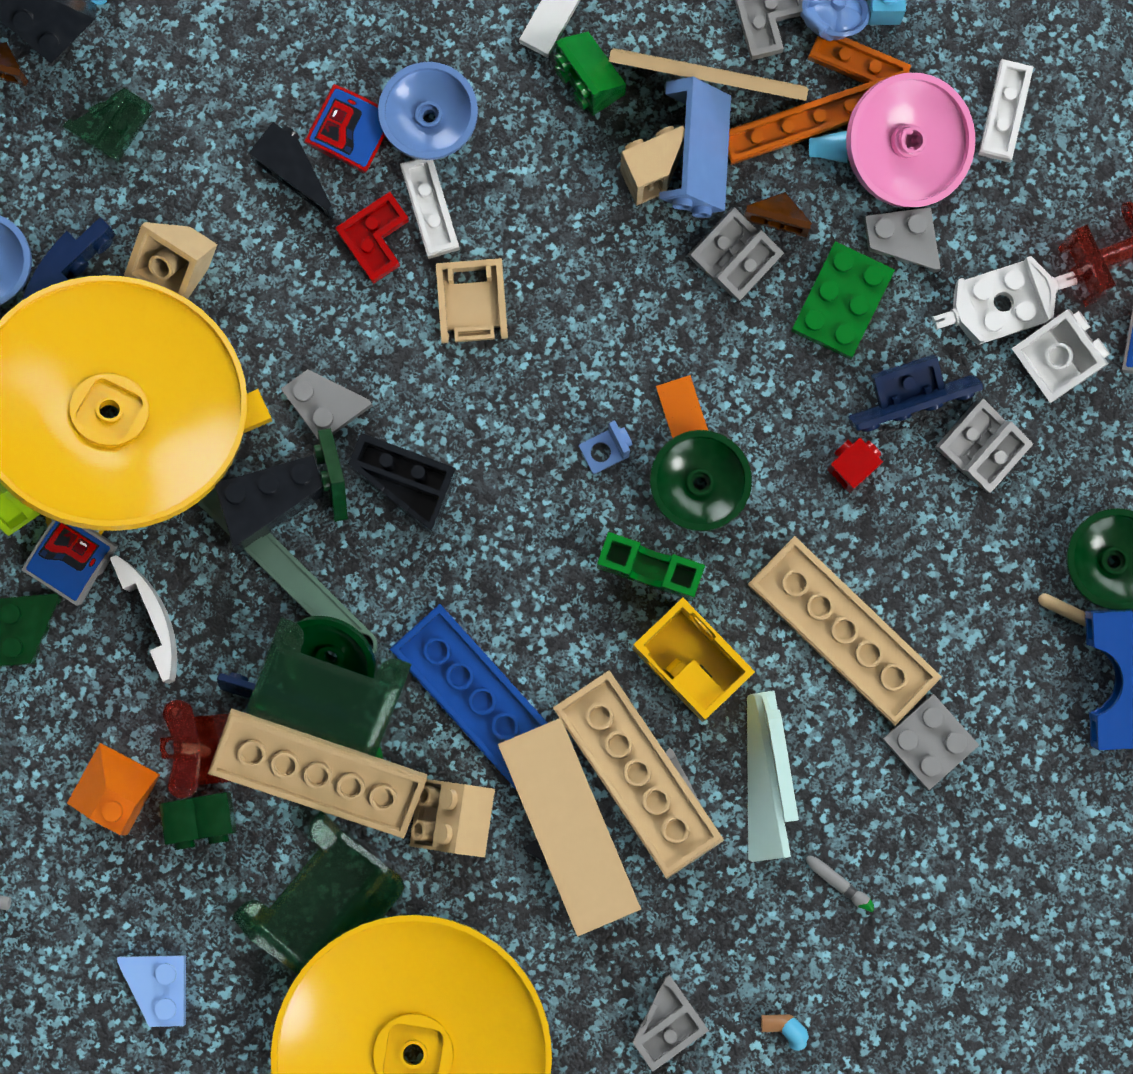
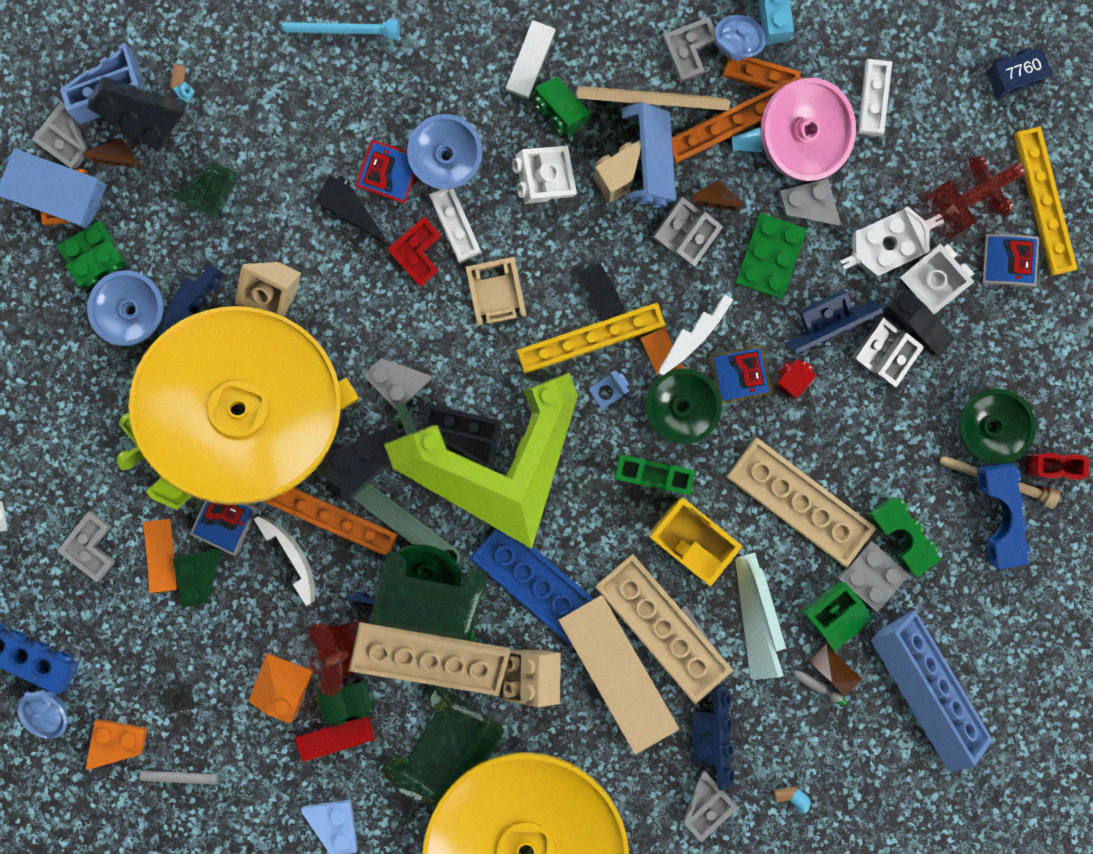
camera: 10 degrees left, 5 degrees up
none -> orange tile [263,487,399,557]
none -> red tile [295,716,376,762]
none -> lime wedge [384,373,578,549]
none -> white plate [513,146,577,204]
none -> yellow tile [517,302,666,374]
none -> black slope [578,262,625,321]
none -> white slope [657,295,734,377]
none -> dark blue bracket [691,684,734,791]
none -> slope [711,345,773,404]
none -> green slope [801,580,873,652]
none -> reddish brown slope [808,643,862,697]
none -> green arch [866,497,941,577]
none -> medium blue slope [871,610,993,772]
none -> black slope [883,287,955,358]

